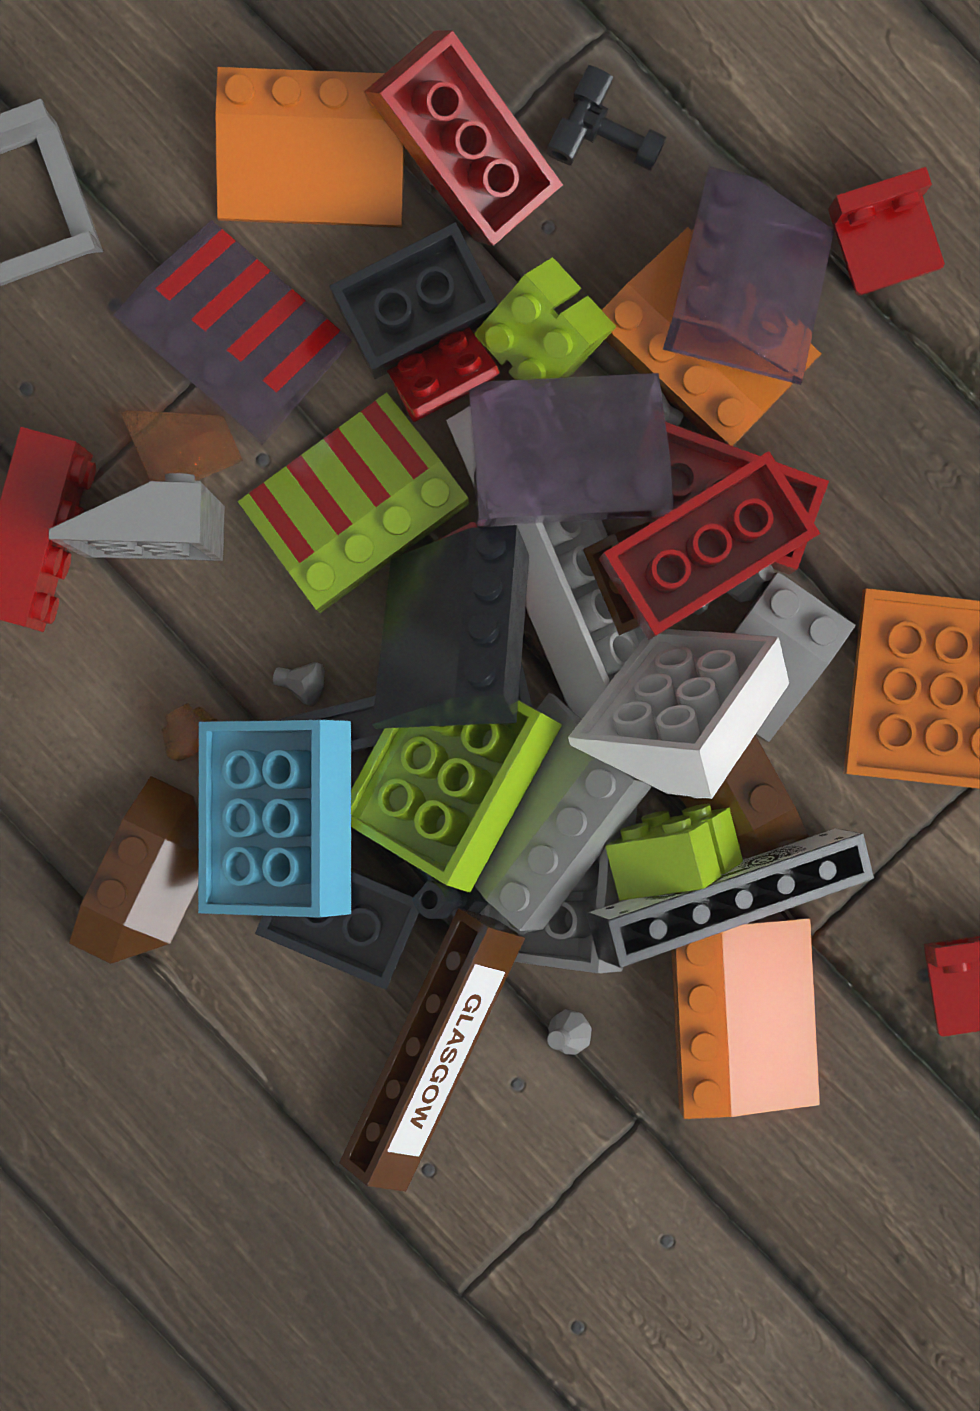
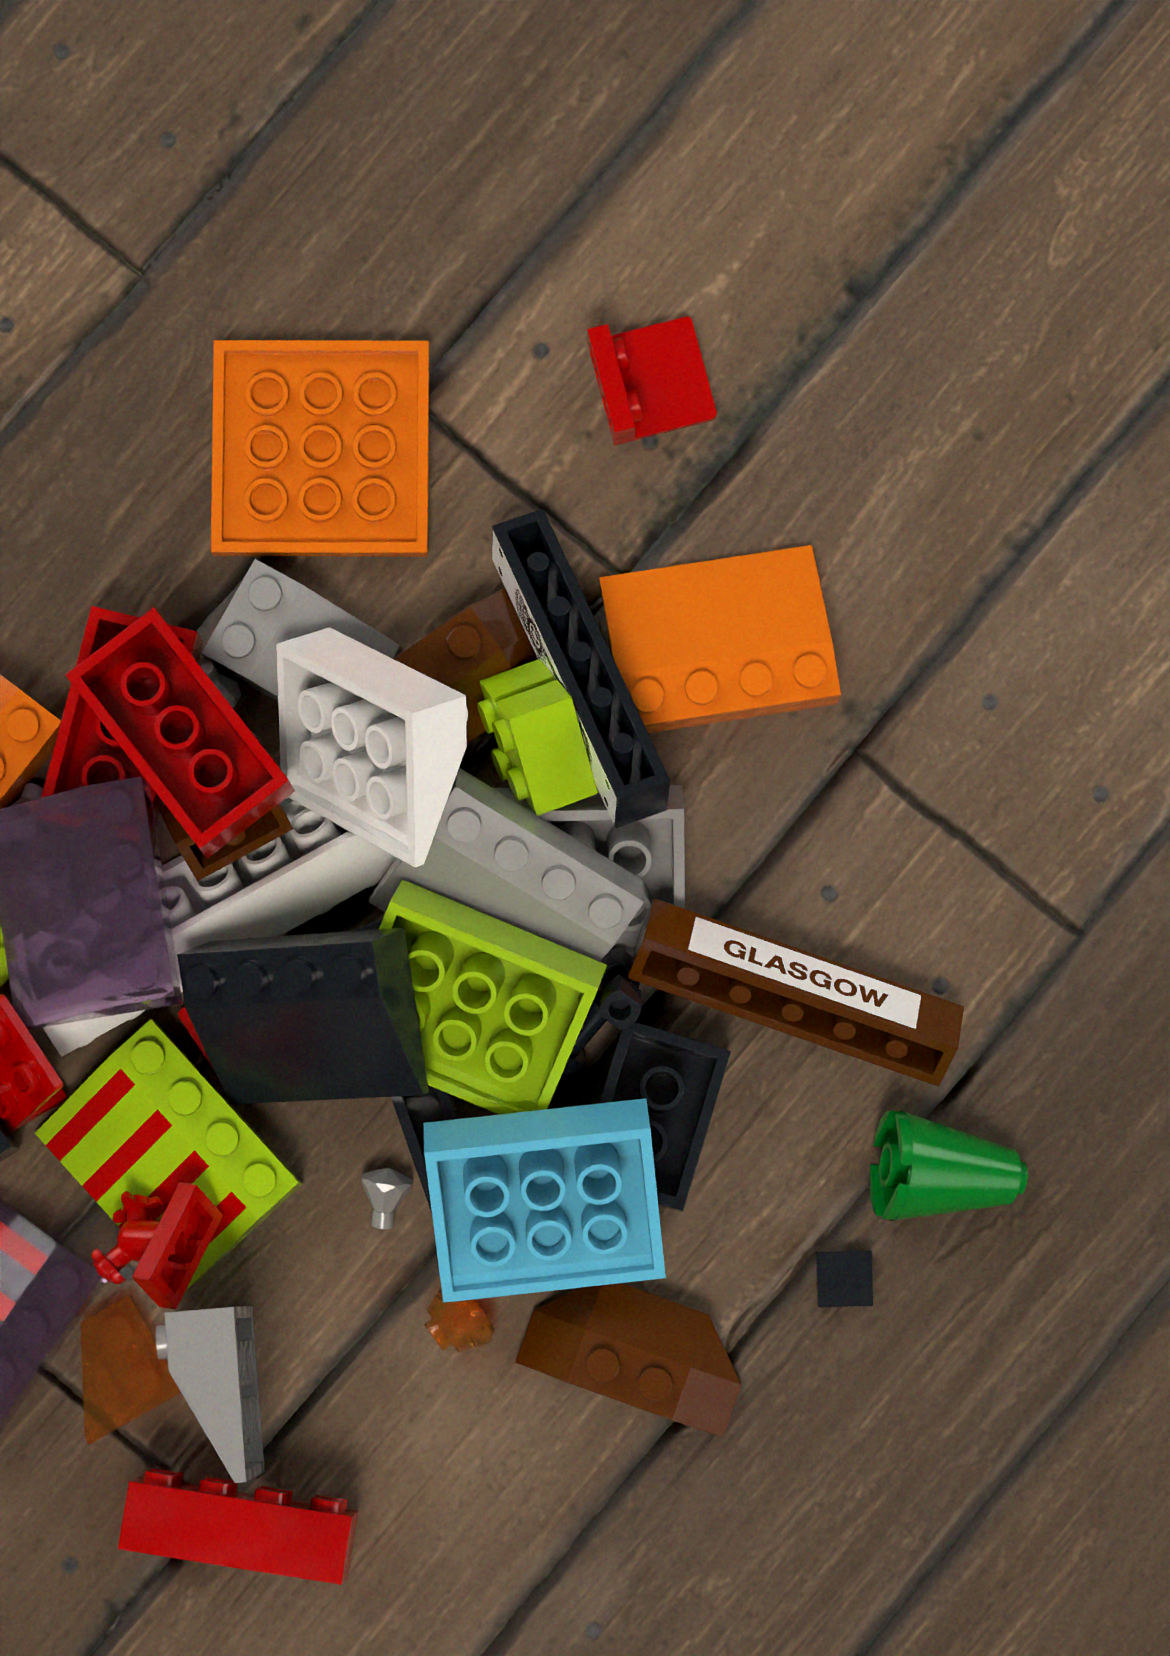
camera: 90 degrees left, 5 degrees down
light grey rock [548,1009,592,1055] -> none
none -> red piece [91,1183,223,1310]
none -> black tile [815,1250,873,1307]
none -> green cone [869,1111,1028,1221]

